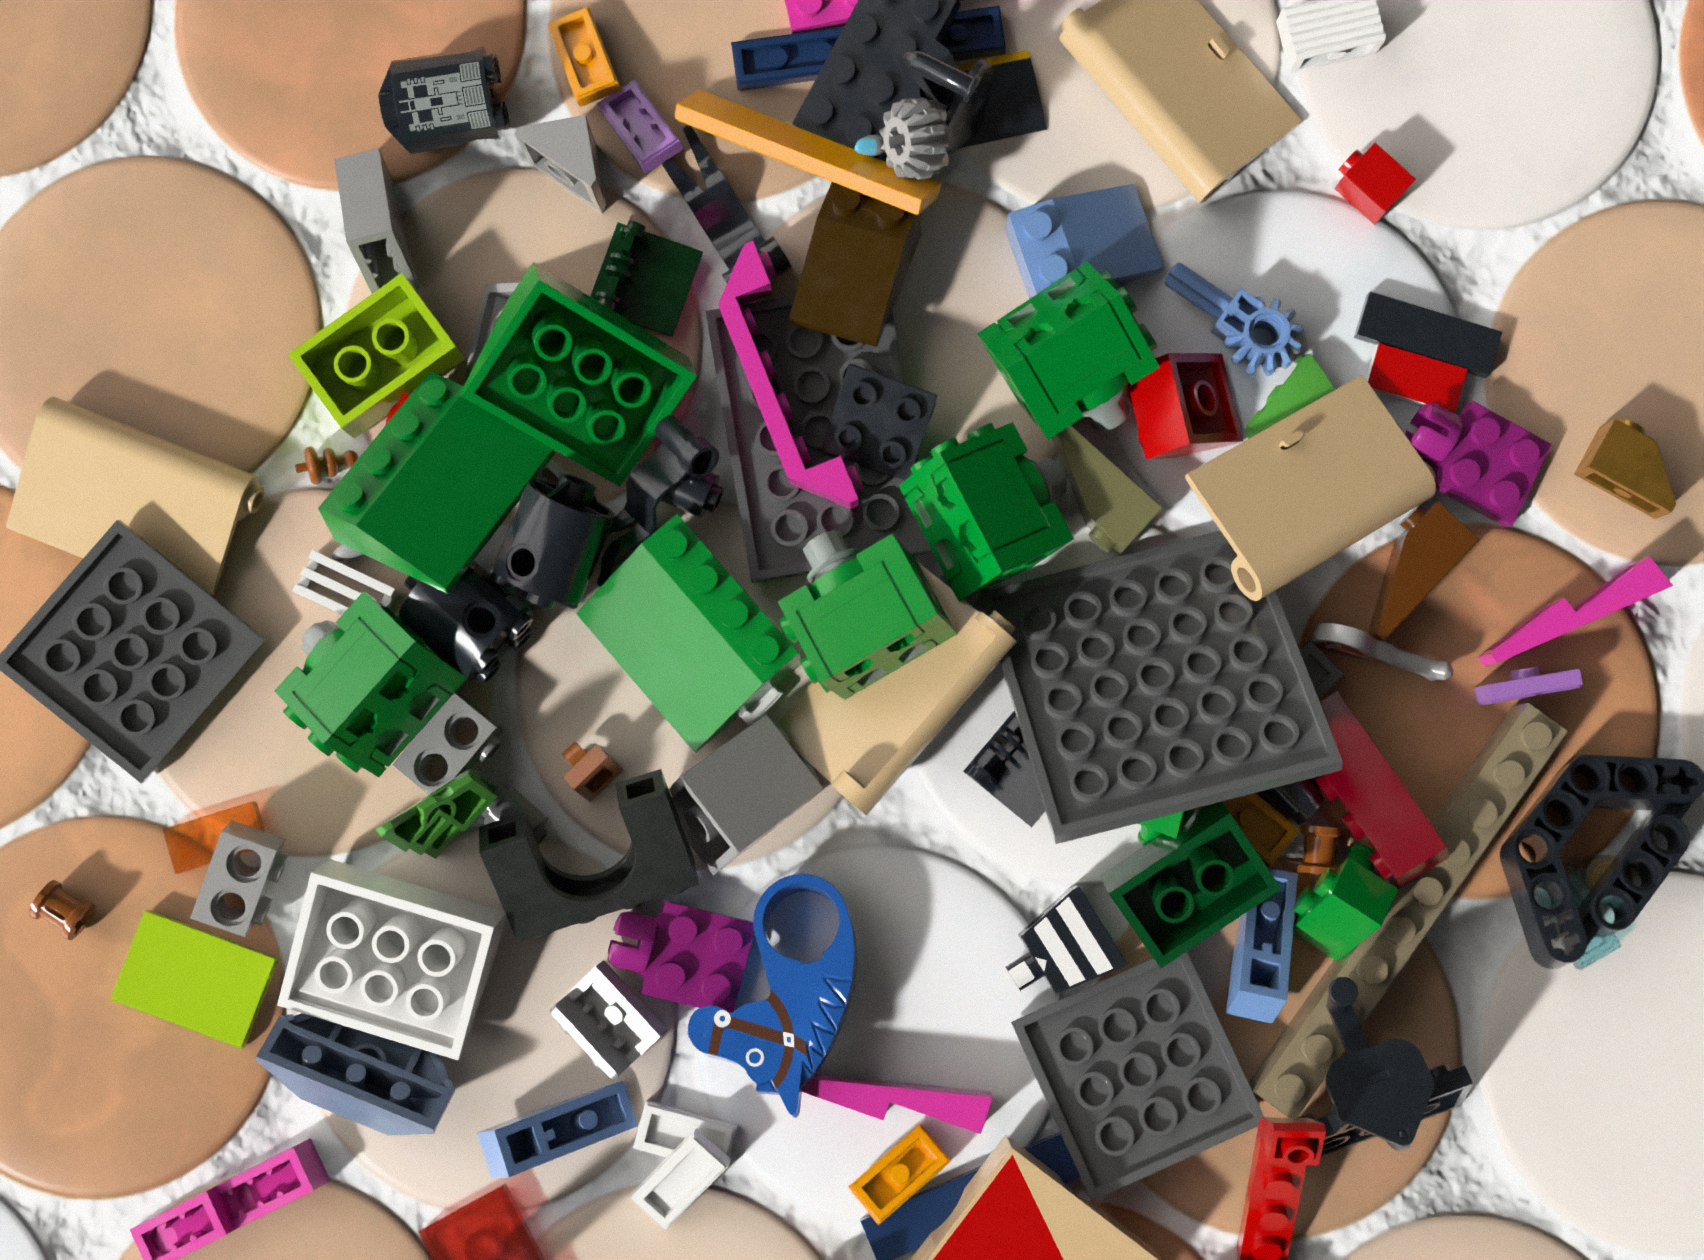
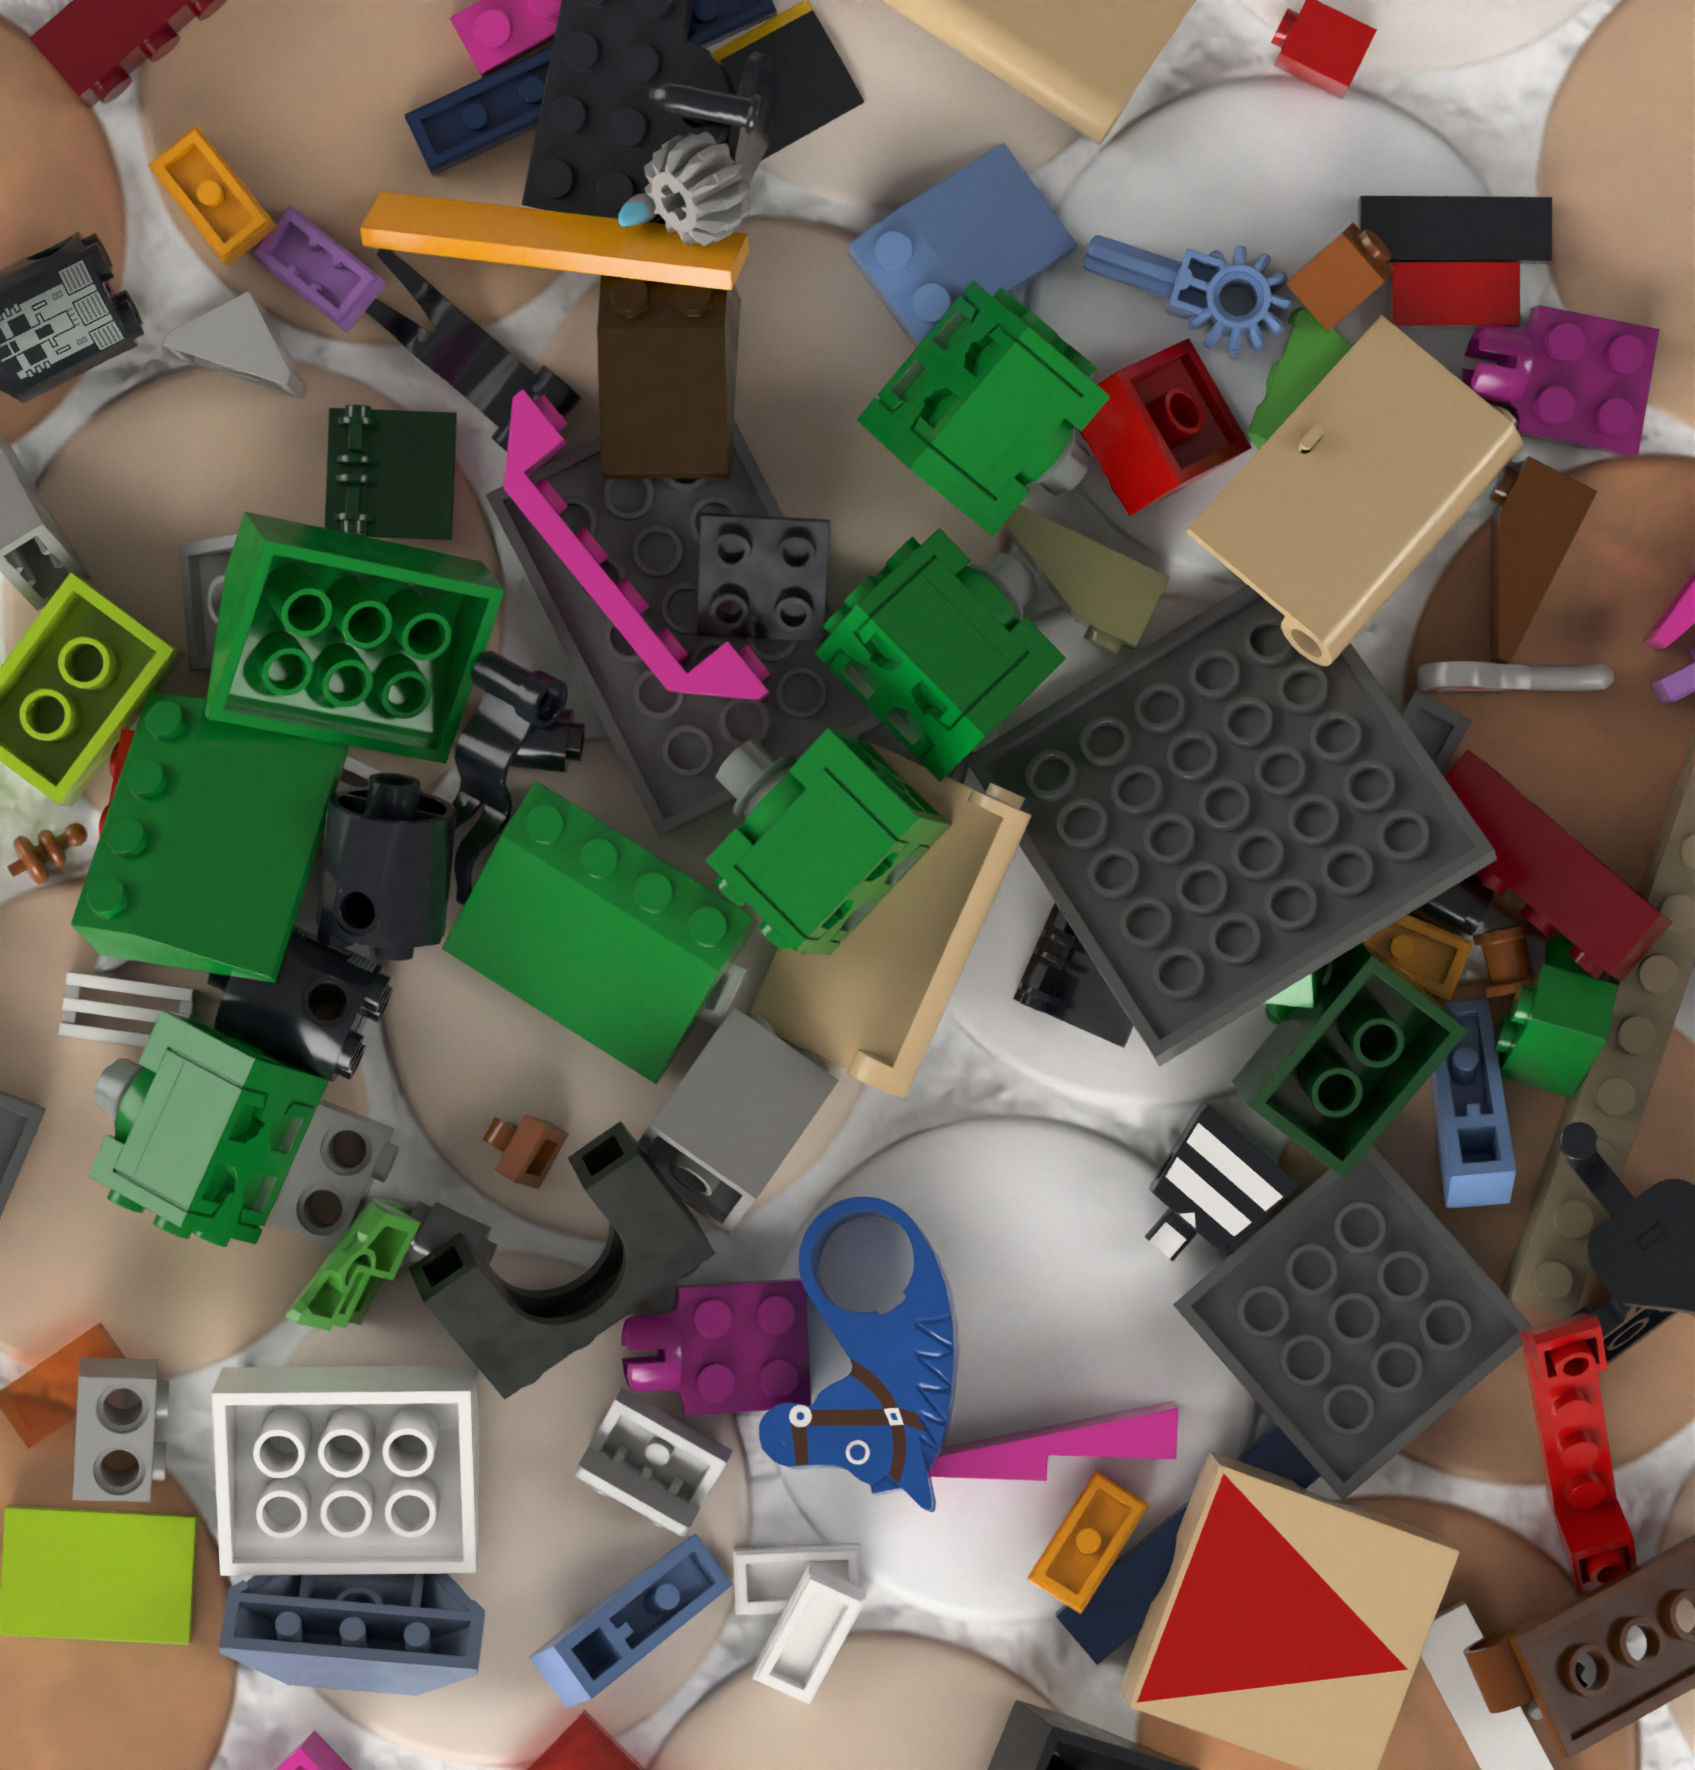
camera: 25 degrees left, 5 degrees up
none -> dark orange brick [1285,223,1395,332]

